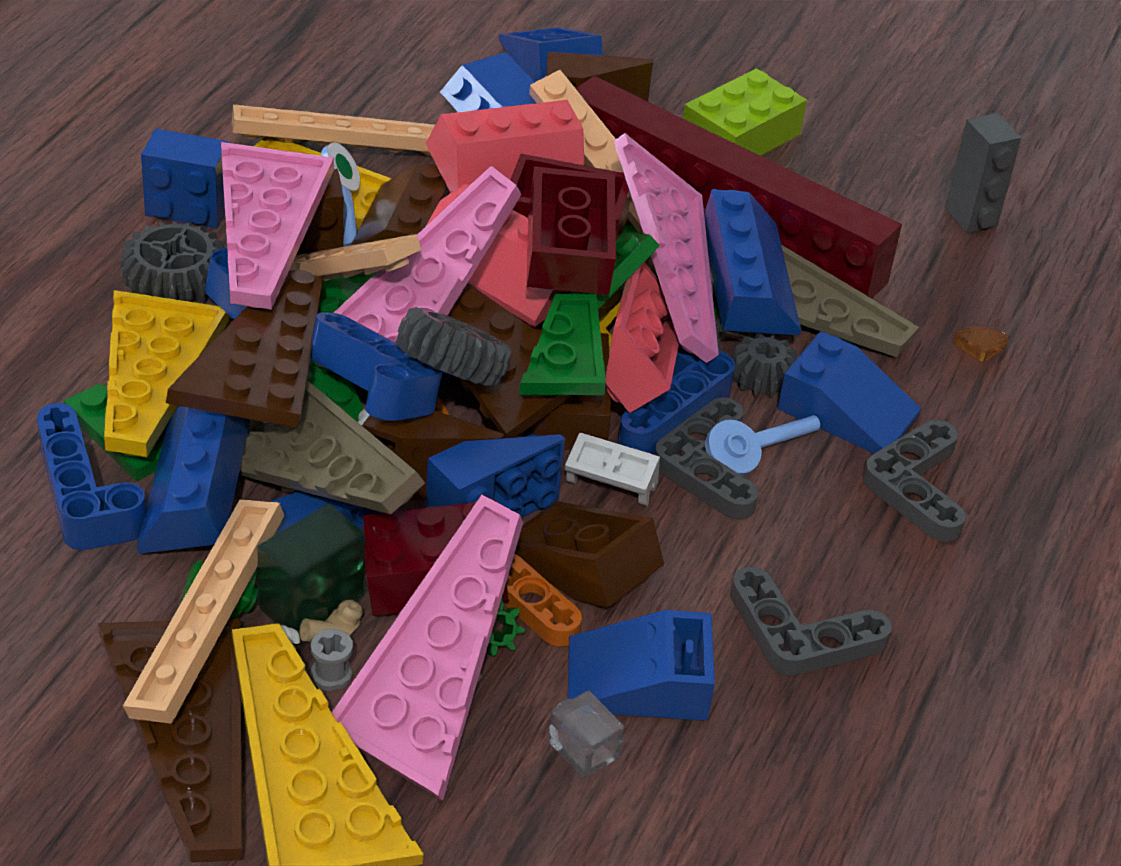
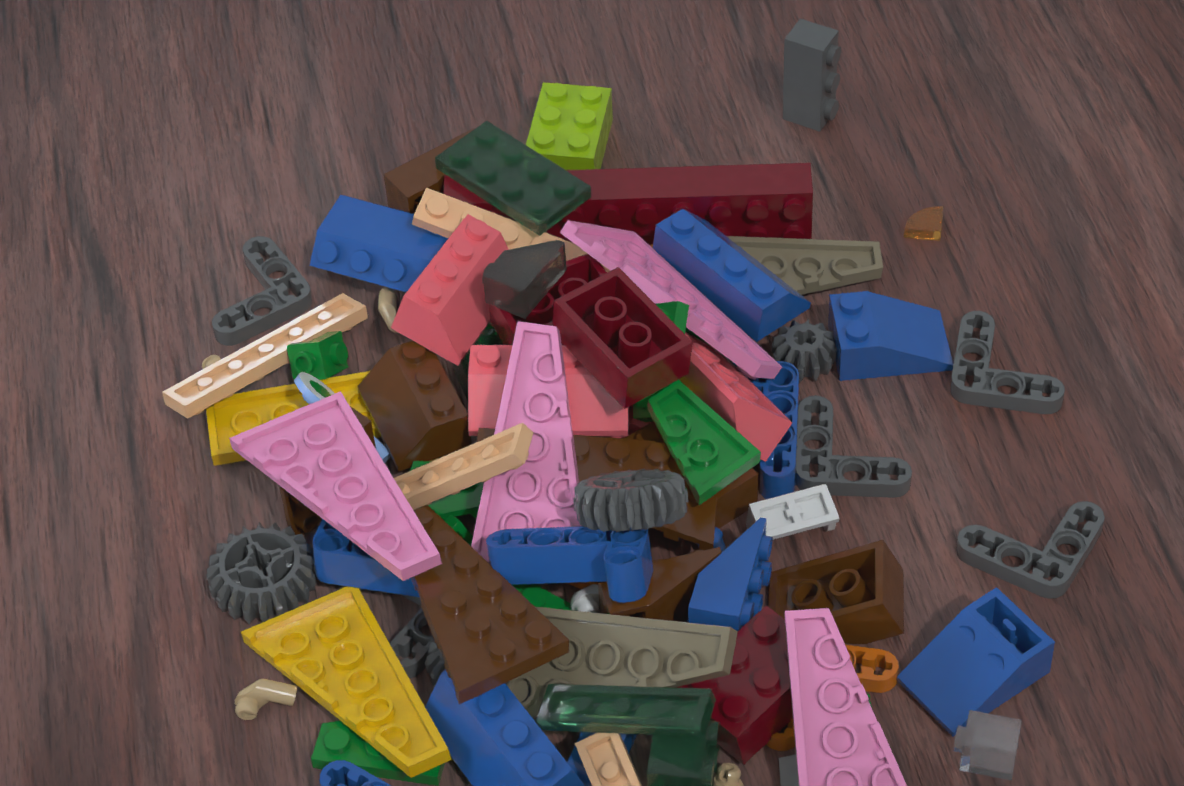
camera: 30 degrees left, 5 degrees up
blue piece [141,129,229,228] -> none
blue slope [499,27,603,82] -> none
light blue piece [705,415,820,476] -> none
none -> dark grey beam [212,236,312,346]
none -> tan arm [235,679,297,720]
none -> green bracket [287,331,348,380]
none -> clear green plate [435,121,591,236]
none -> clear smoke slope [482,240,567,319]
none -> clear green plate [536,684,716,737]

